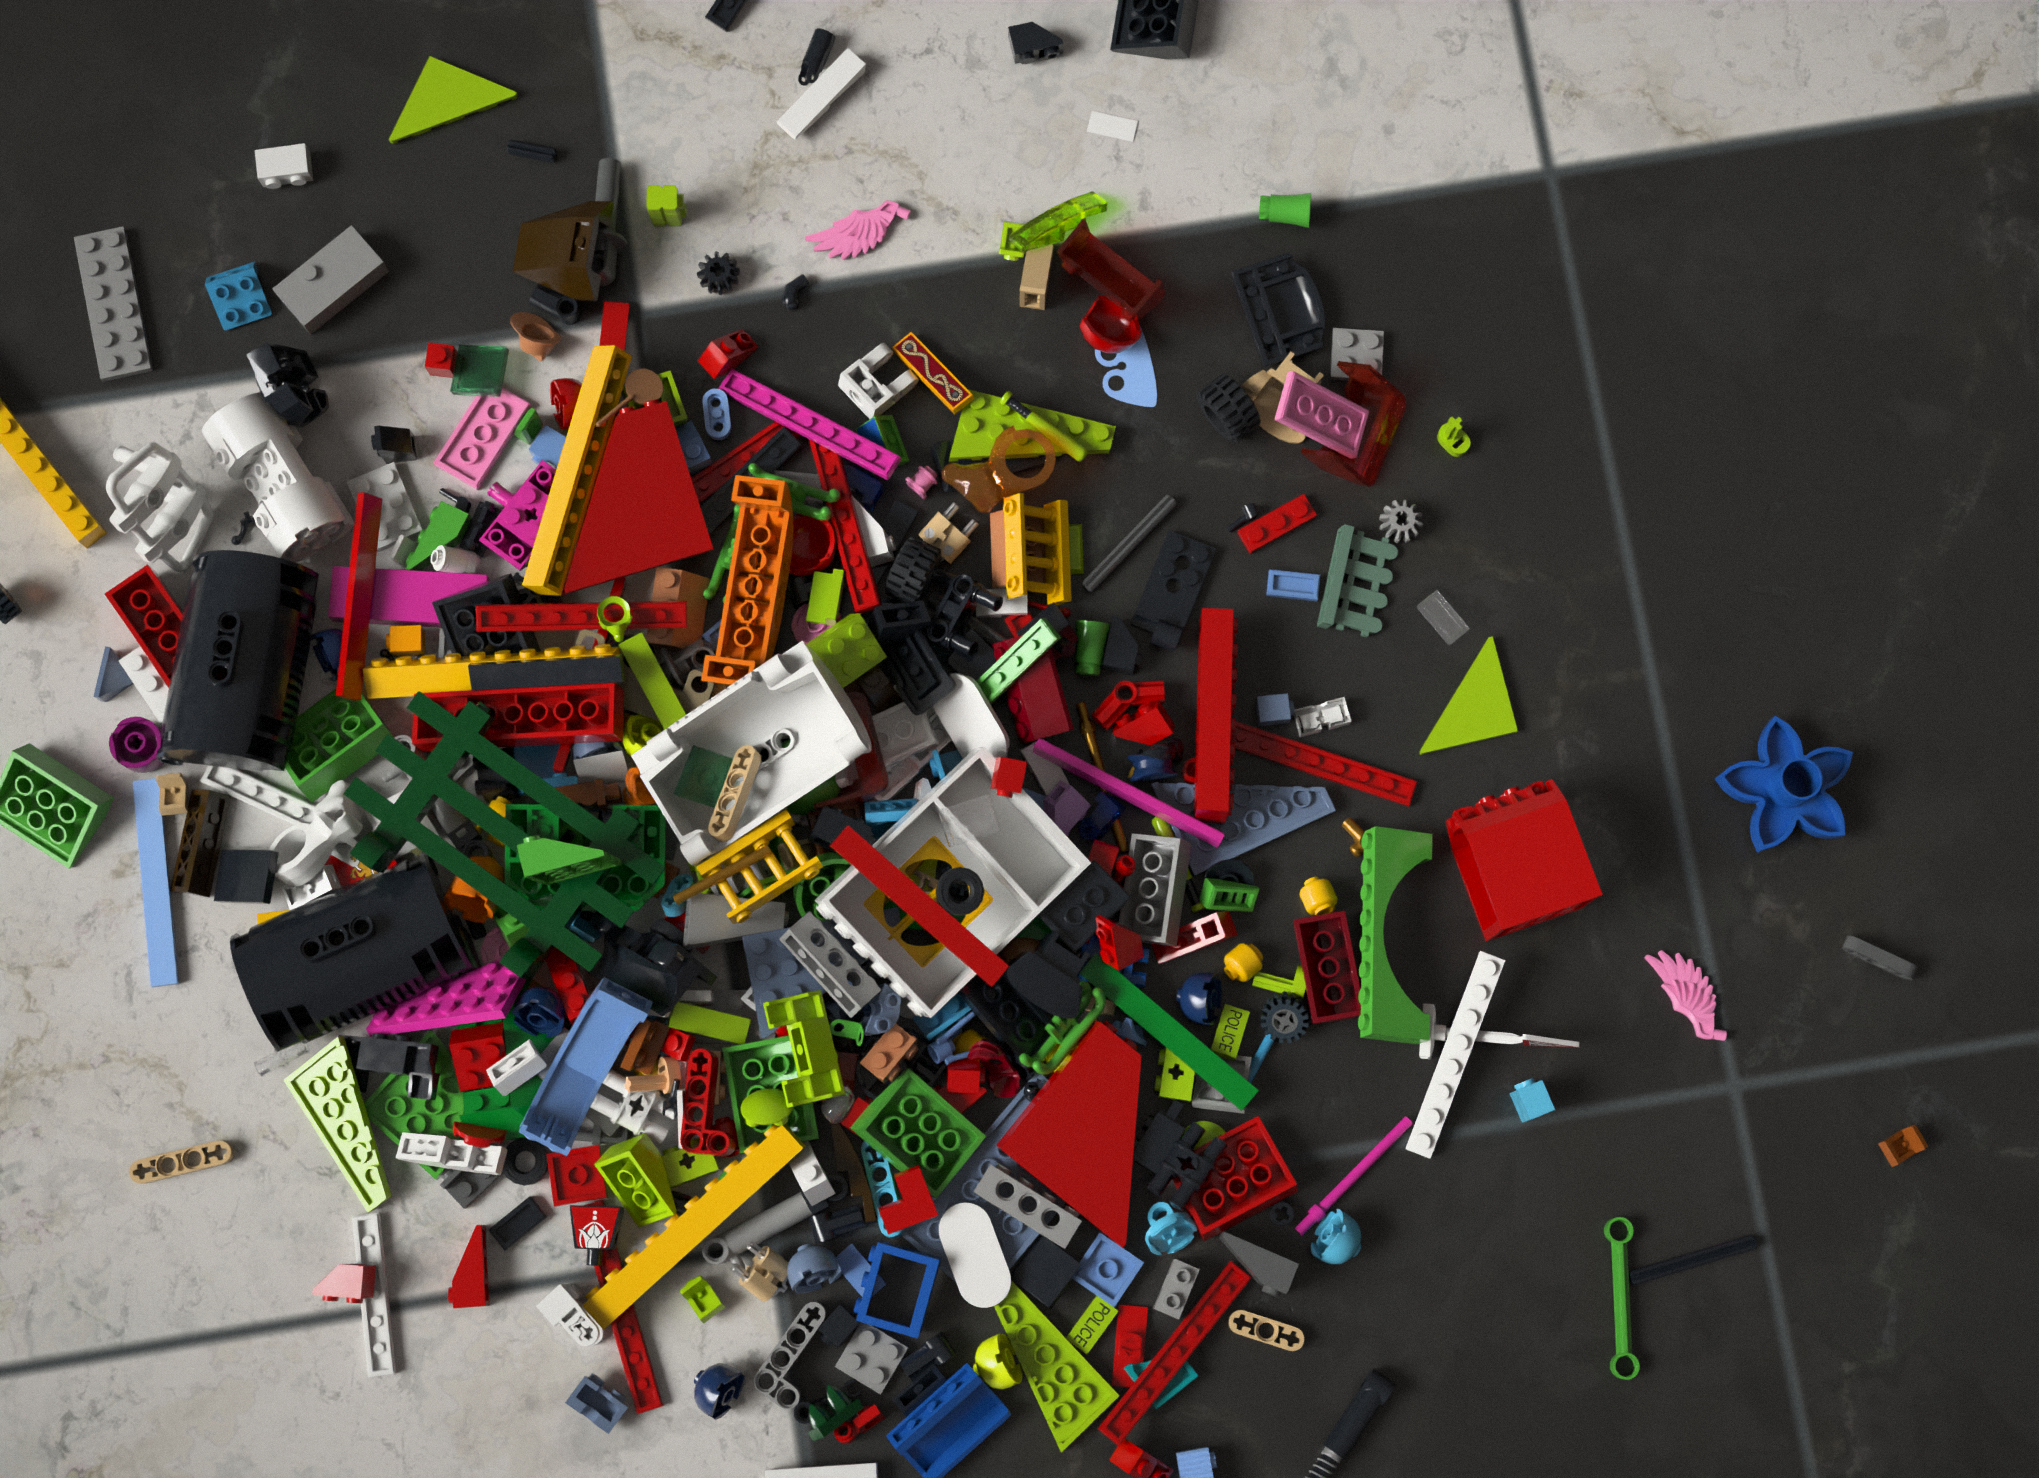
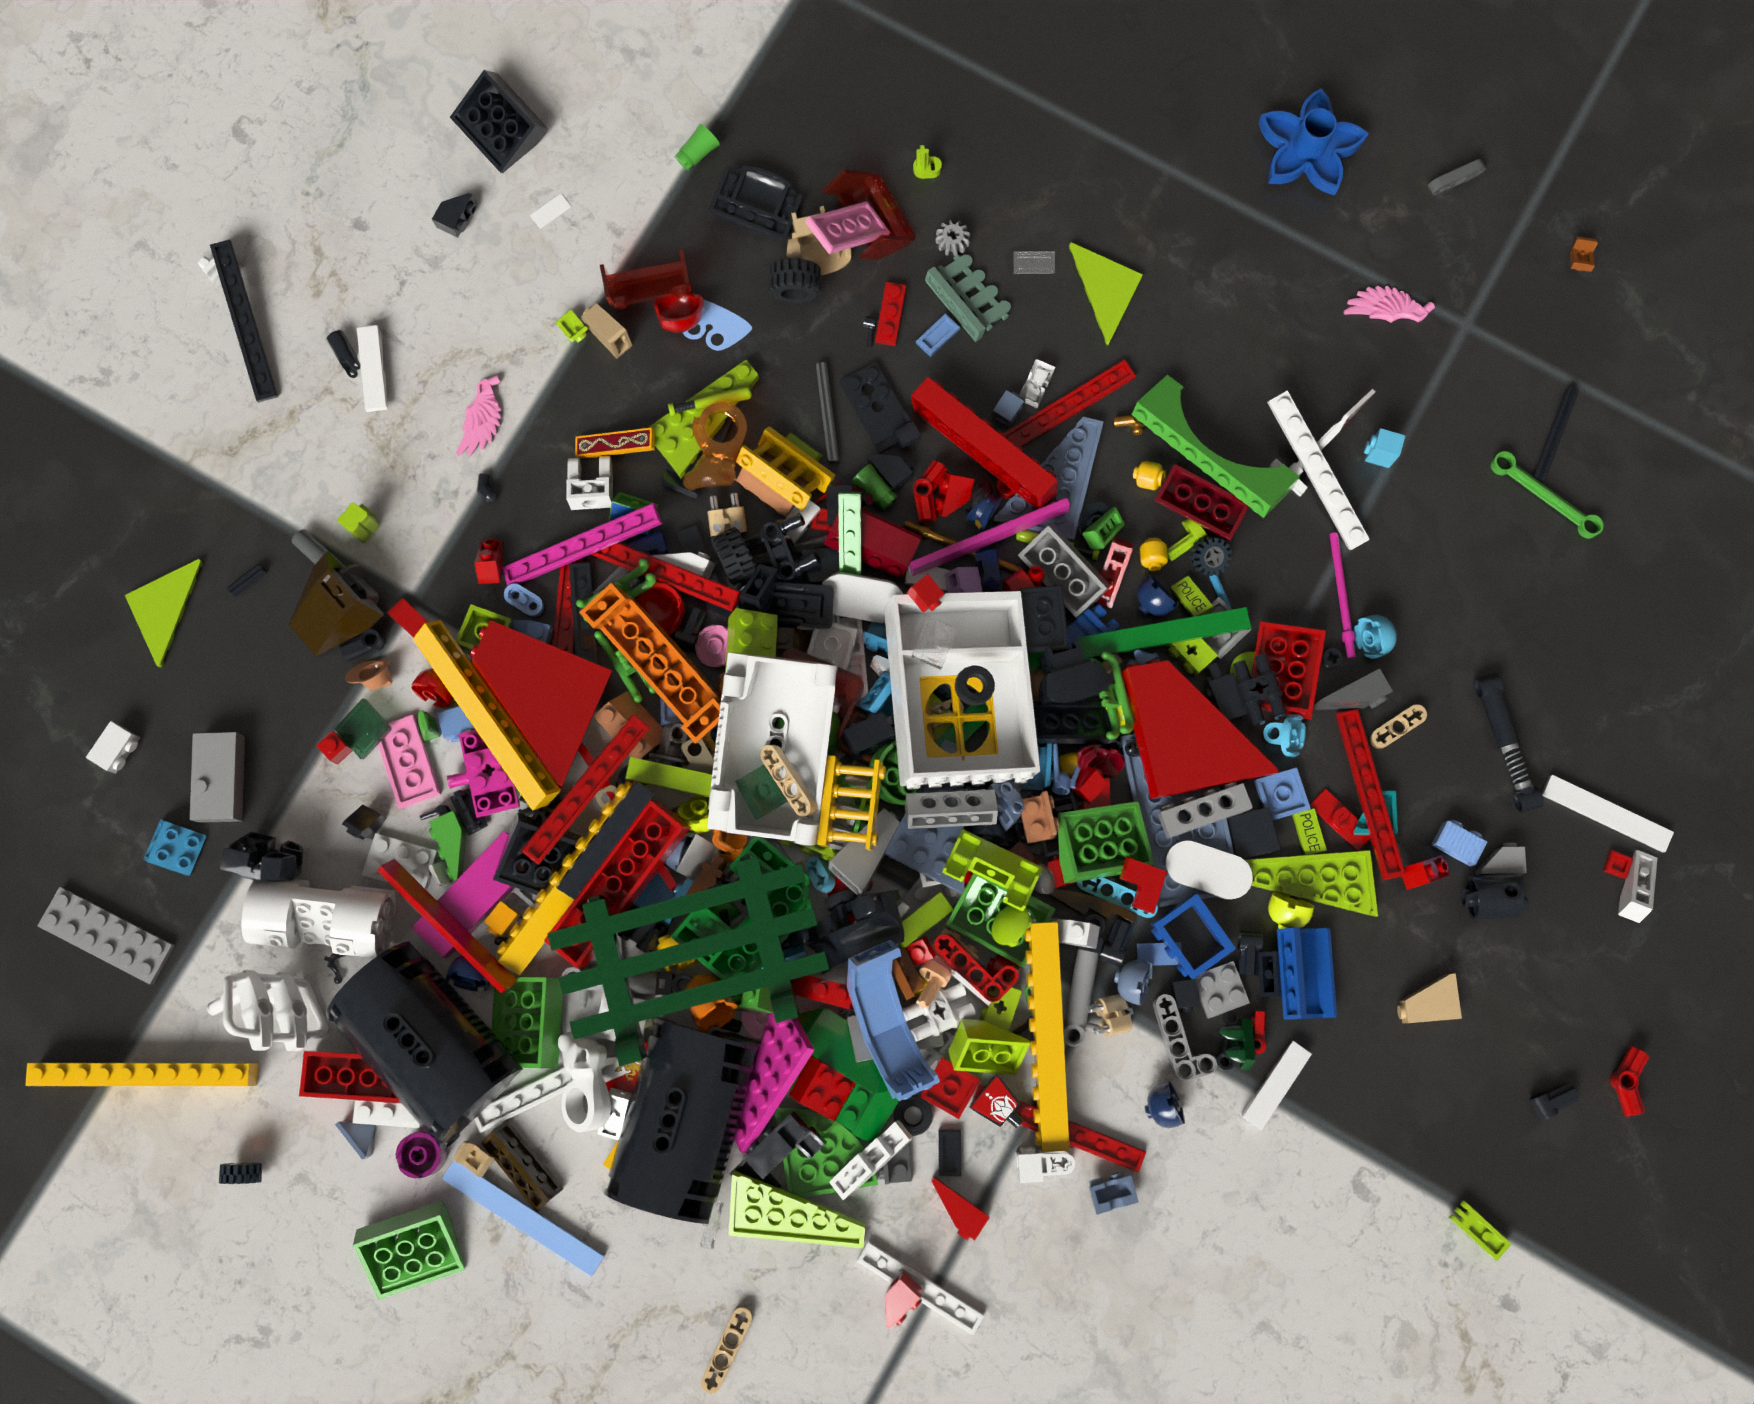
camera: 45 degrees left, 0 degrees up
black tile [214,850,279,904] -> none
white head [431,545,481,574] -> none
red tile [453,1121,507,1148] -> none
white slope [486,1039,547,1096] -> none
dark blue cylinder [512,987,567,1038] -> none
bright green slope [517,835,622,885] -> none
medium nougat piece [596,368,663,427] -> none
lime piece [597,596,632,642] -> none
black hand [662,1079,681,1118] -> none
pearl gold bar [673,845,772,905] -> none
lime bracket [680,1275,725,1323] -> none
black gear [697,251,740,295] -> none
lime panel [806,569,845,626] -> none
red tile [830,825,1009,987] -> none
bright green piece [830,1019,864,1046] -> none
bright pink brick [905,466,938,499] -> none
clear neon green slope [1009,191,1108,252] -> none
red slope [1096,915,1144,971] -> none
light grey brick [1153,1259,1200,1319] -> none
light grey plate [1330,328,1384,383] -> none
red container [1446,779,1603,942] -> none

